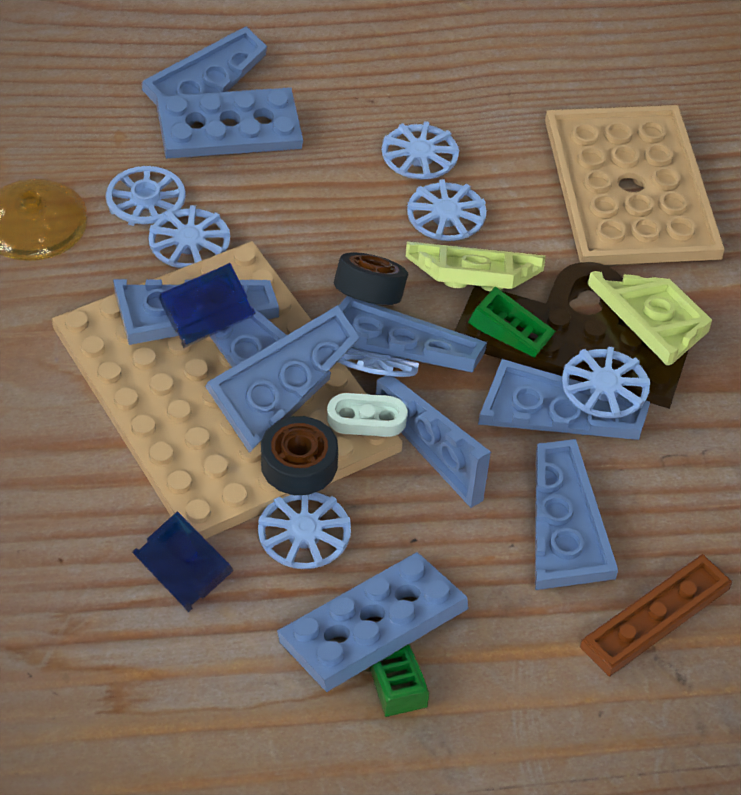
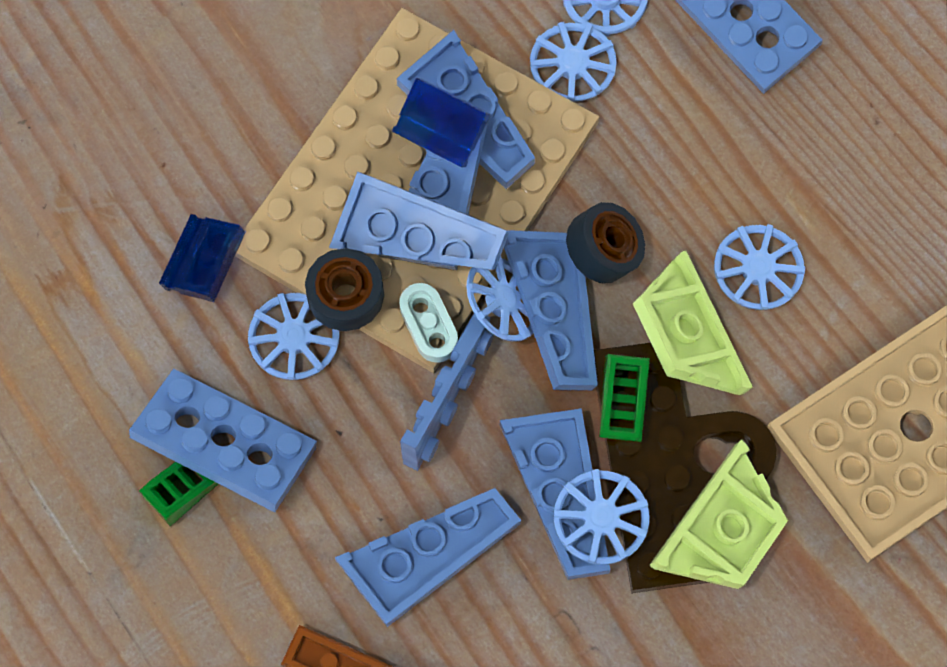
camera: 65 degrees right, 20 degrees up
light blue wheel [382,121,459,180] -> none

